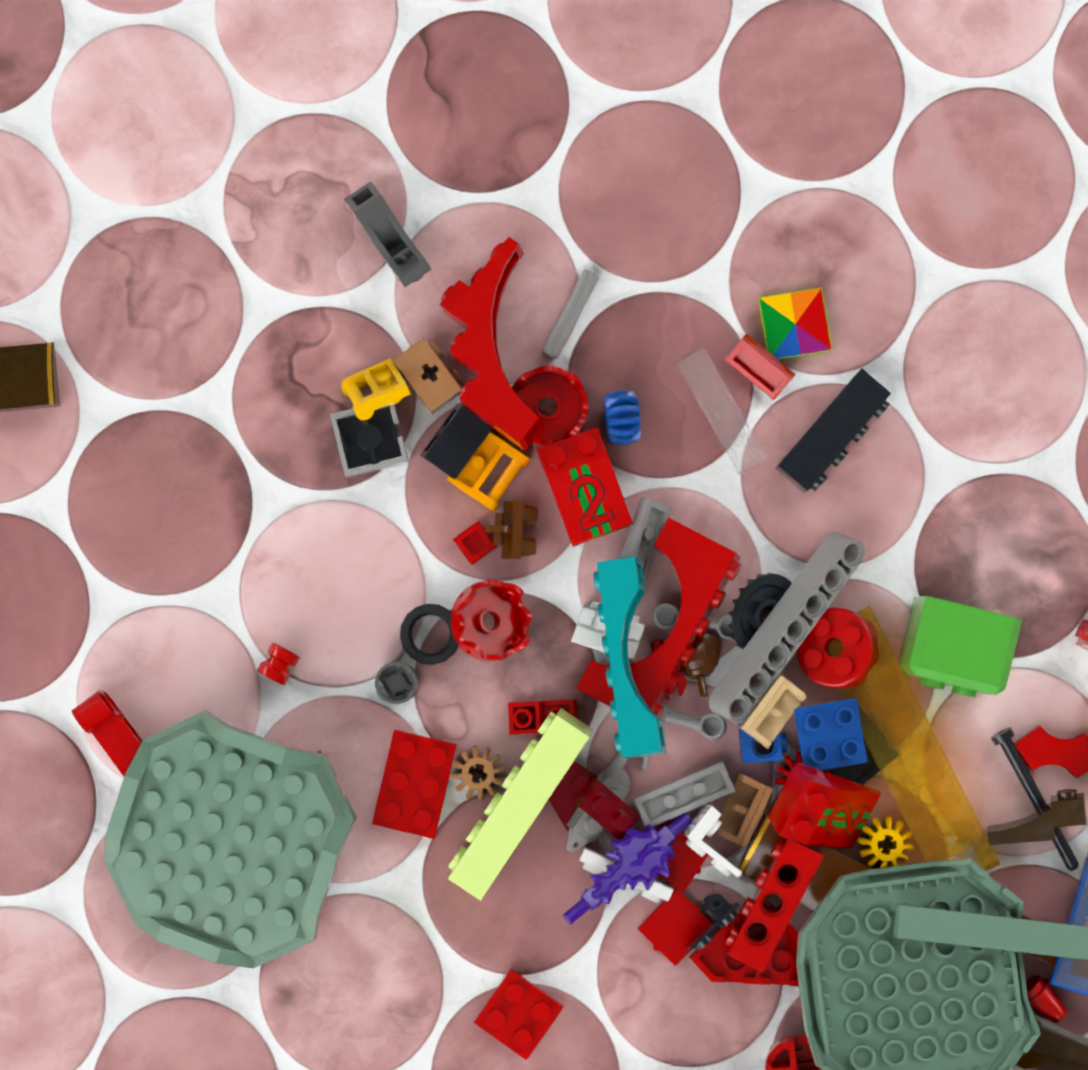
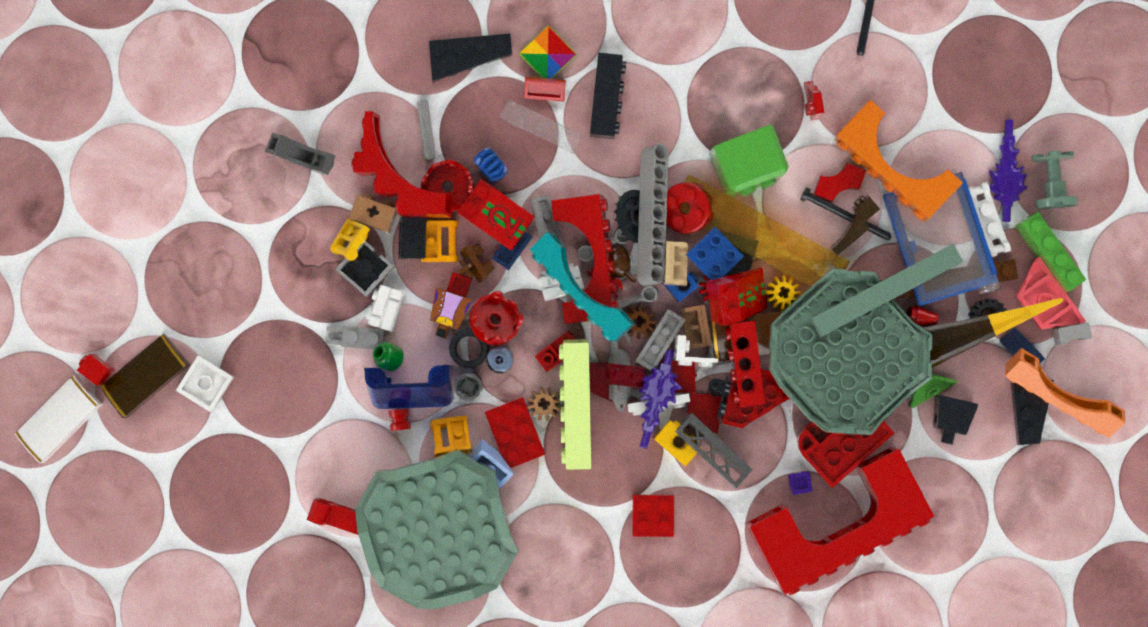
camera: 30 degrees left, 0 degrees up
none -> white plate [176,355,234,412]
none -> light grey hinge [325,326,385,349]
none -> clear blue windscreen [364,365,454,409]
none -> white brick [366,285,405,332]
none -> green head [373,342,404,371]
none -> black wing [429,33,512,83]
none -> torso [430,287,474,339]
none -> light orange plate [430,415,472,458]
none -> light blue slope [469,439,514,488]
none -> sand blue head [486,347,514,374]
none -> dark blue plate [492,232,533,271]
none -> reddish brown gear [625,304,657,339]
none -> yellow brick [653,420,701,467]
none -> dark grey fence [675,413,753,488]

